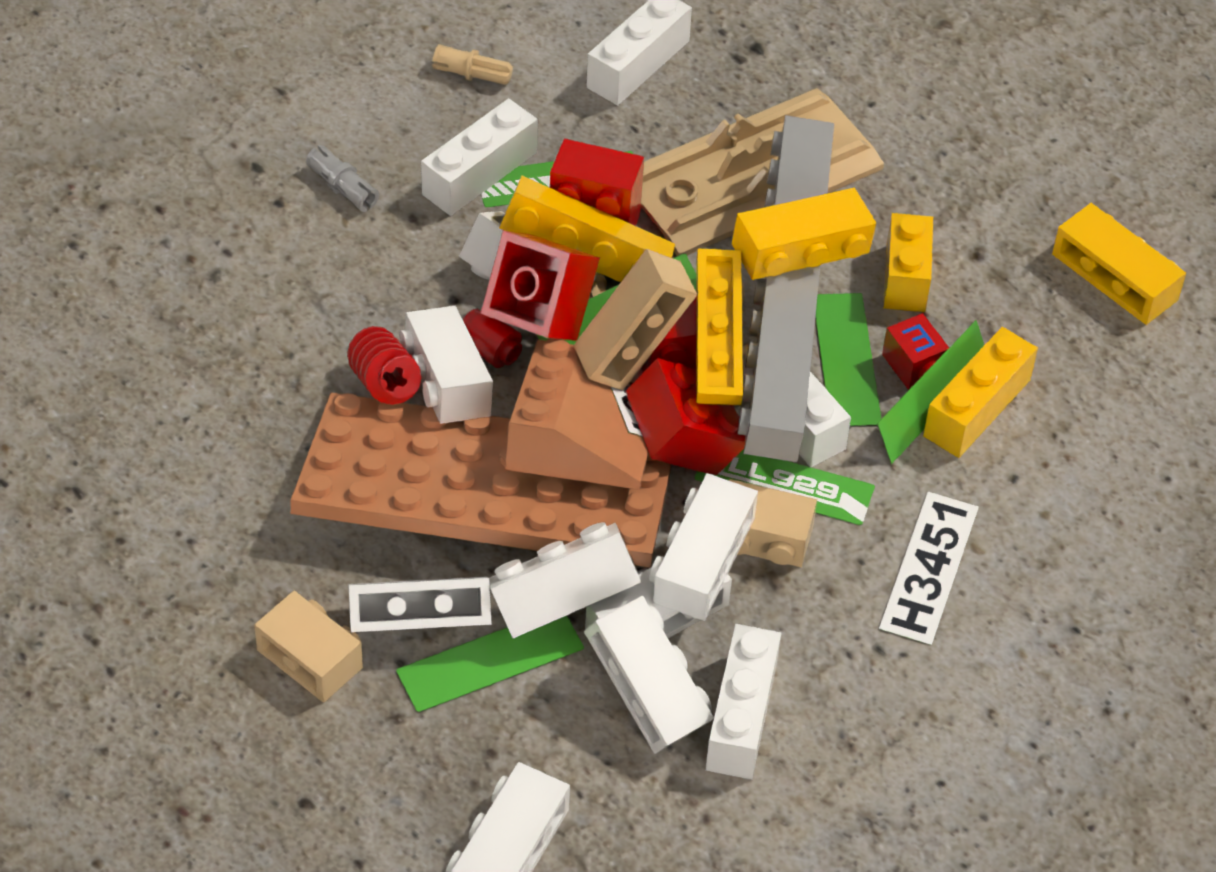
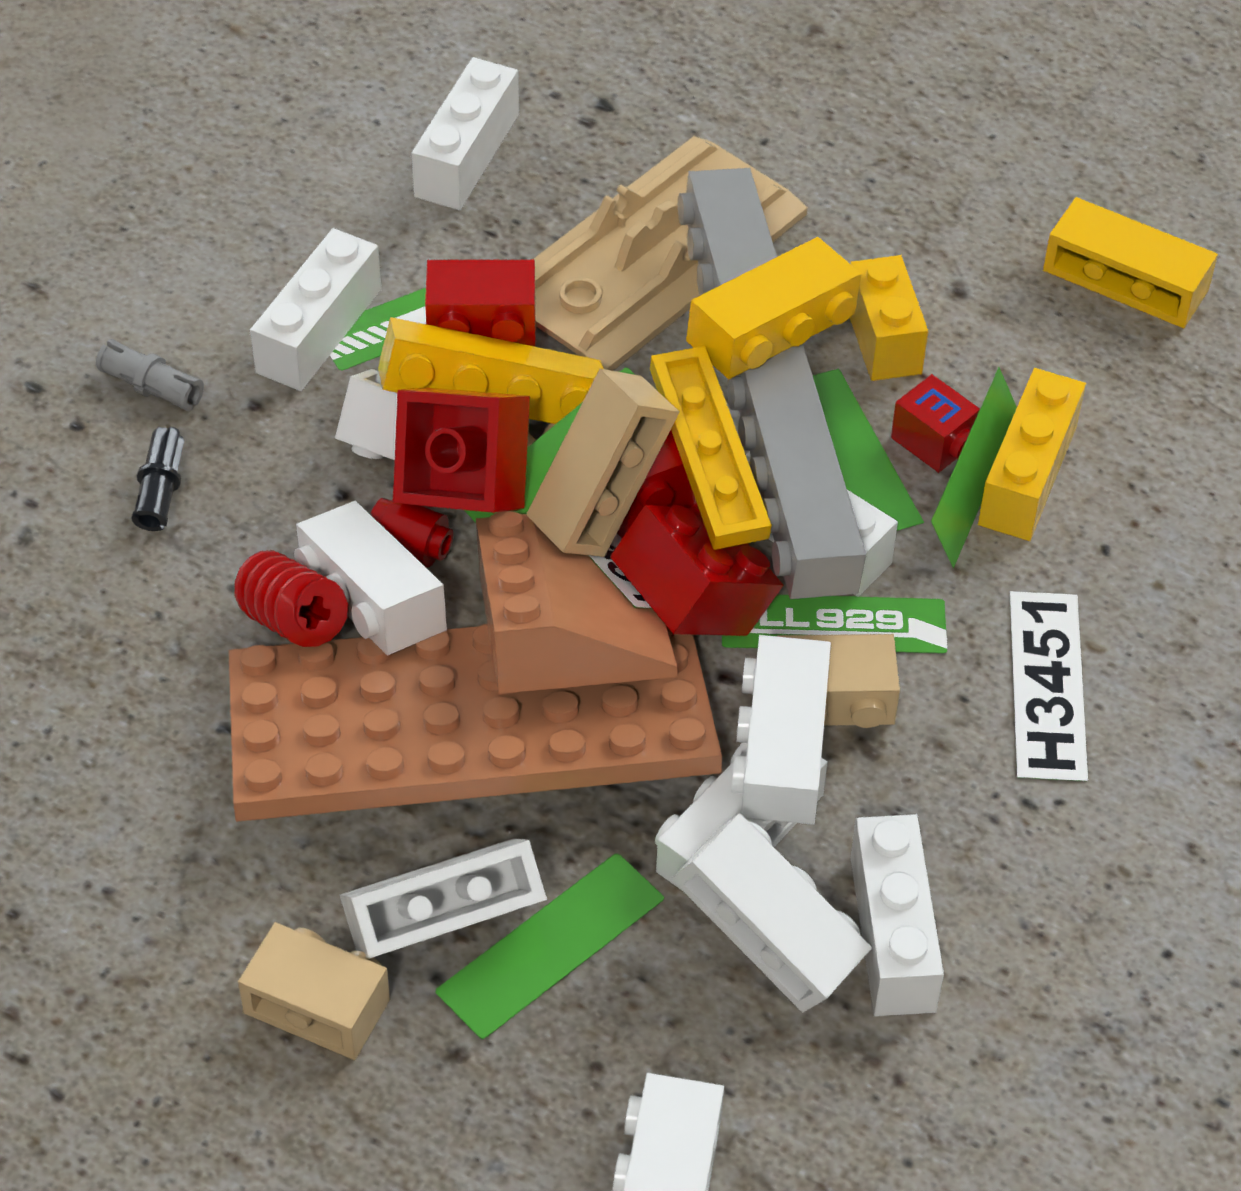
camera: 15 degrees left, 0 degrees up
tan axle [432,44,513,85] -> none
white brick [489,522,641,638] -> none
none -> black axle [131,426,184,531]

